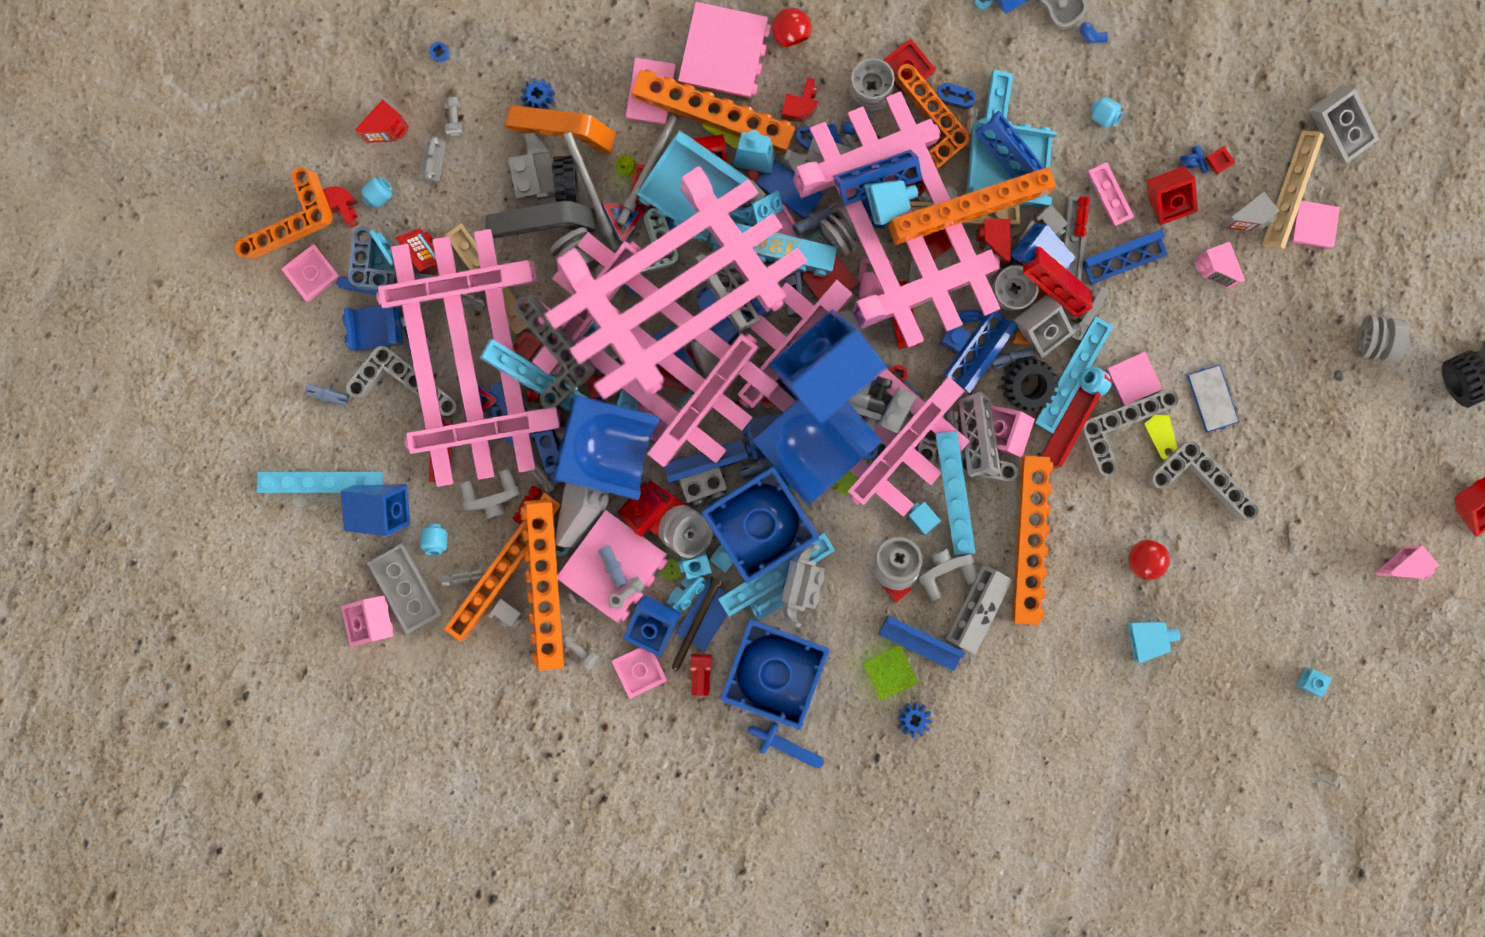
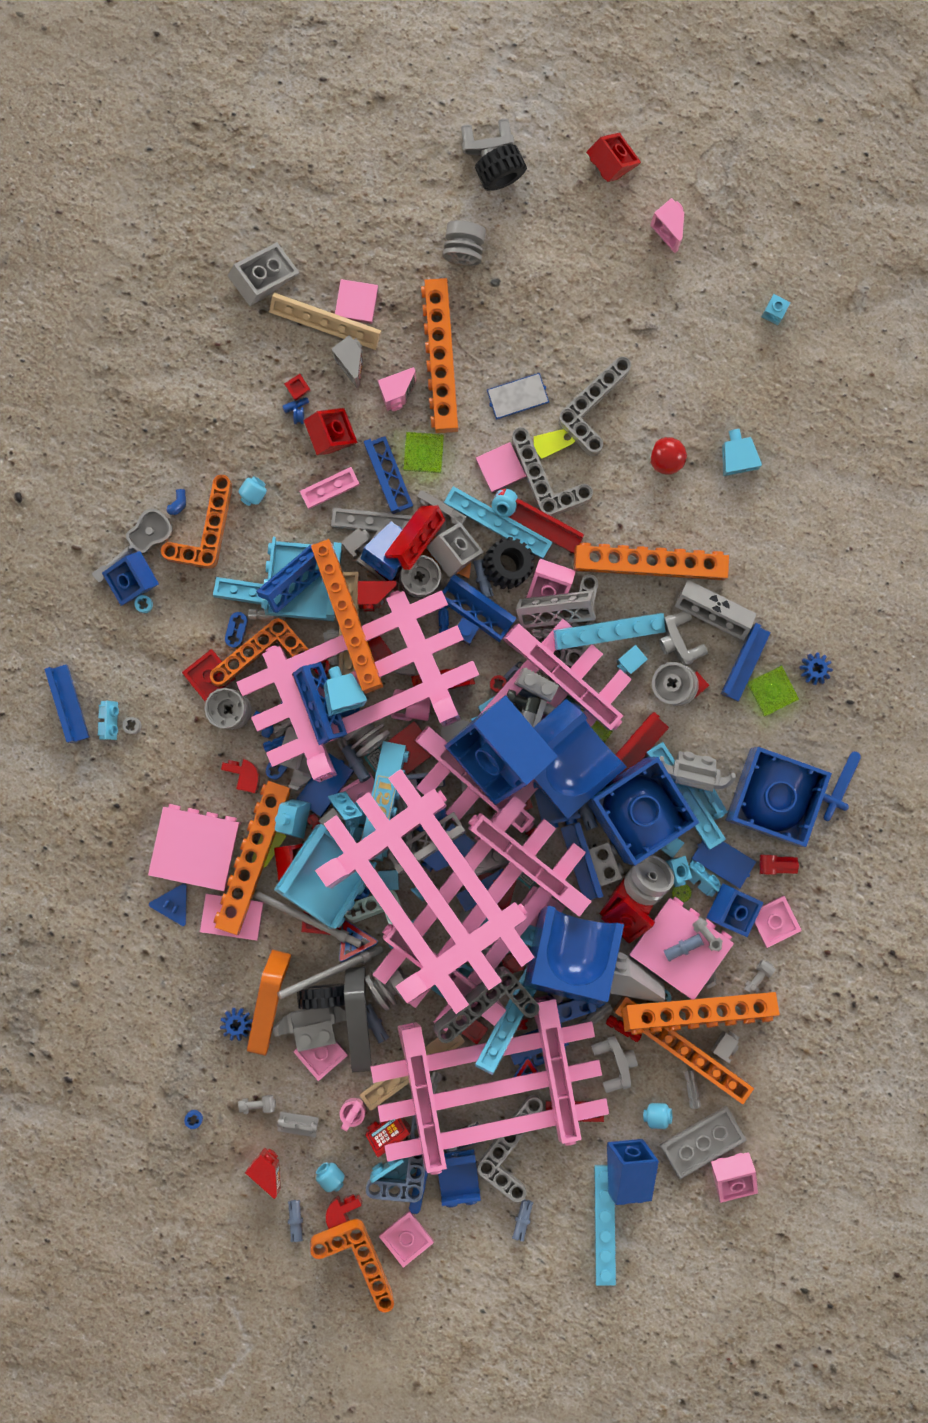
camera: 90 degrees left, 0 degrees up
clear neon green tile [615,155,637,177] -> none
dark brown bar [672,576,724,671] -> none
red helmet [772,7,812,48] -> none
red axle [1074,196,1090,237] -> none
none -> blue piece [149,884,187,926]
none -> orange beam [161,475,232,569]
none -> sand blue pin [288,1200,303,1242]
none -> bright pink tile [293,1041,348,1081]
none -> bright pink piece [340,1098,366,1132]
none -> sand blue pin [366,1004,389,1044]
none -> medium azure brick [378,870,399,890]
none -> clear neon green tile [403,432,444,473]
none -> orange brick [421,278,458,433]
none -> red panel [615,712,669,777]

